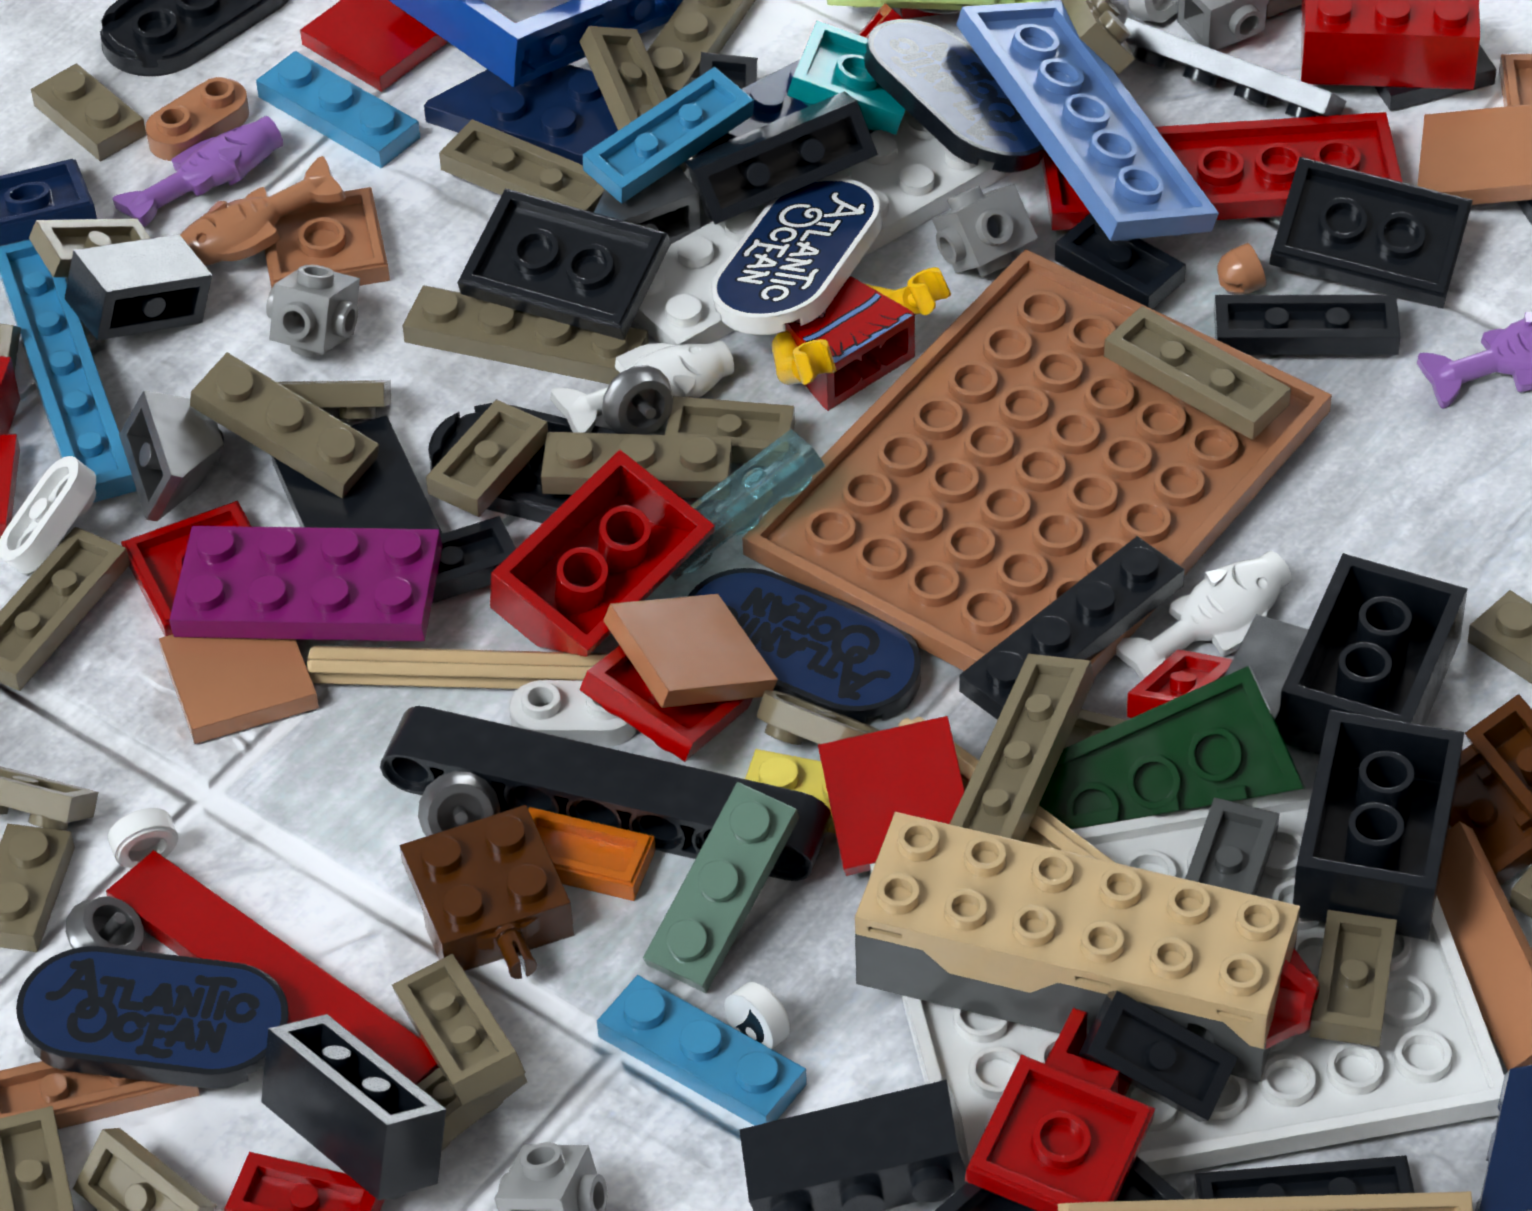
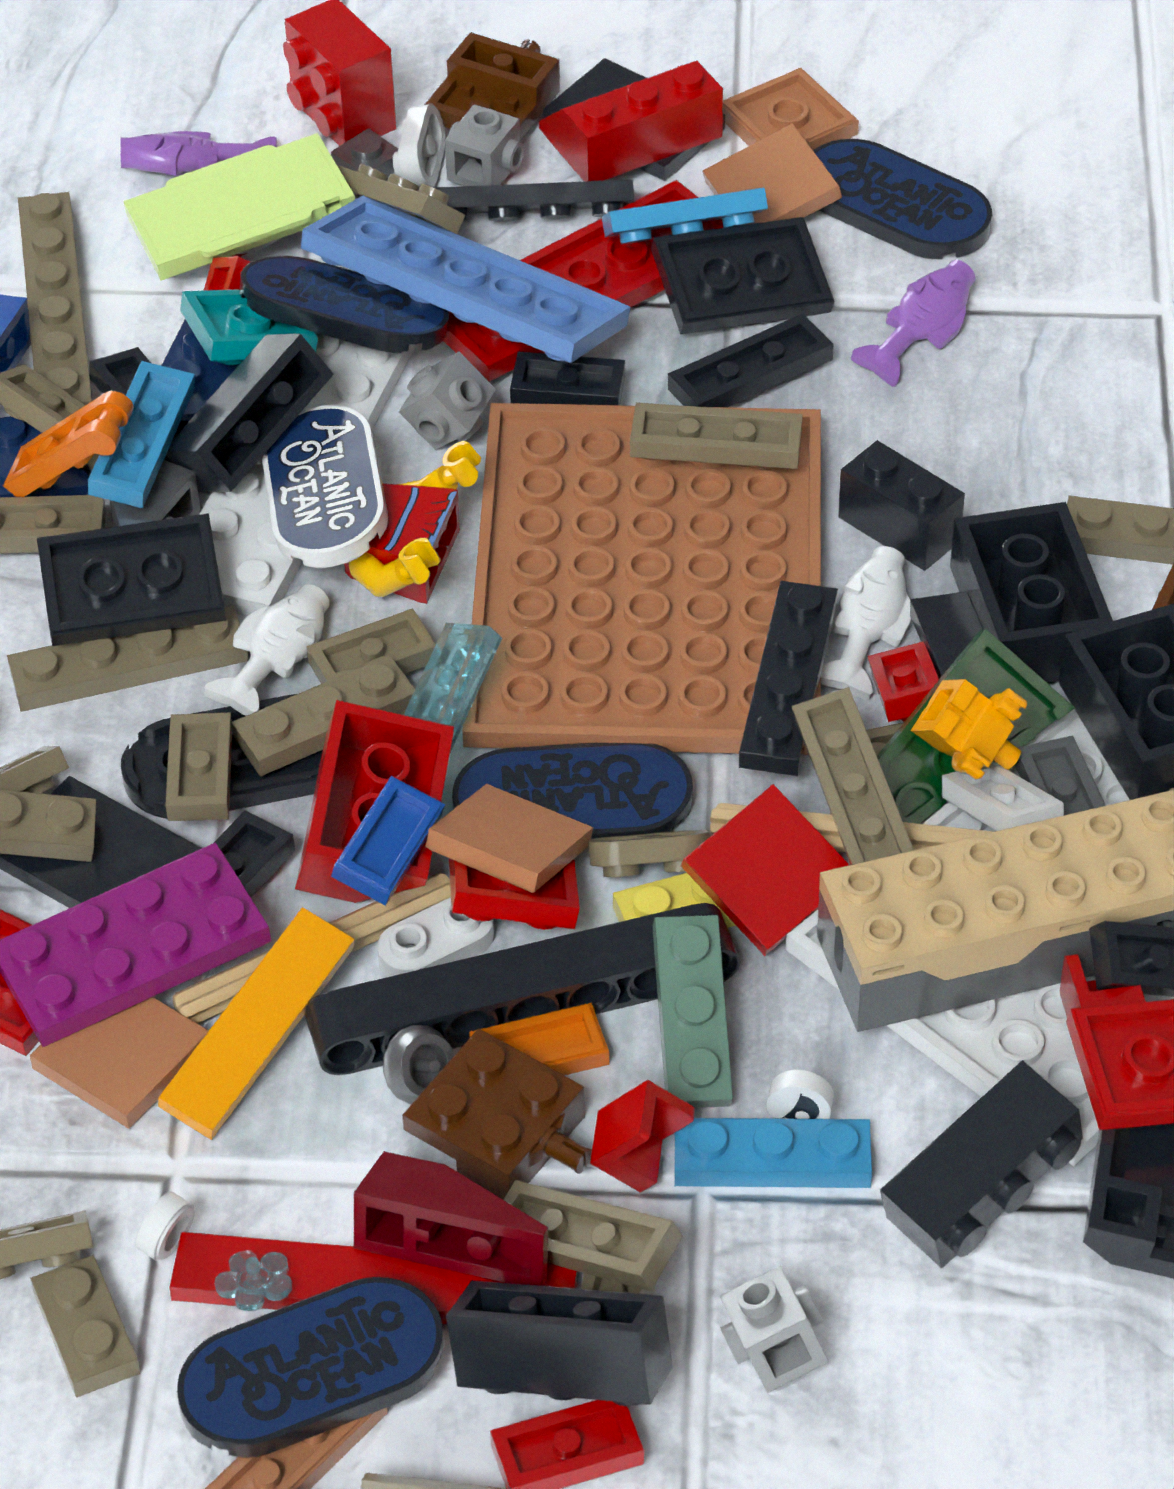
camera: 35 degrees left, 0 degrees up
flat silver hat [65,896,144,951] -> none
flat silver hat [602,365,673,435] -> none
nougat hinge [1217,243,1266,295] -> none
none -> orange plate [3,391,134,497]
none -> light orange tile [158,907,355,1140]
none -> clear light blue plant [215,1250,293,1311]
none -> blue tile [331,776,445,906]
none -> dark red slope [354,1151,548,1286]
none -> red panel [590,1080,695,1193]
none -> dark azure plate [602,187,768,244]
none -> black brick [838,440,965,571]
none -> light orange piece [911,679,1027,780]
none -> white plate [942,762,1064,831]

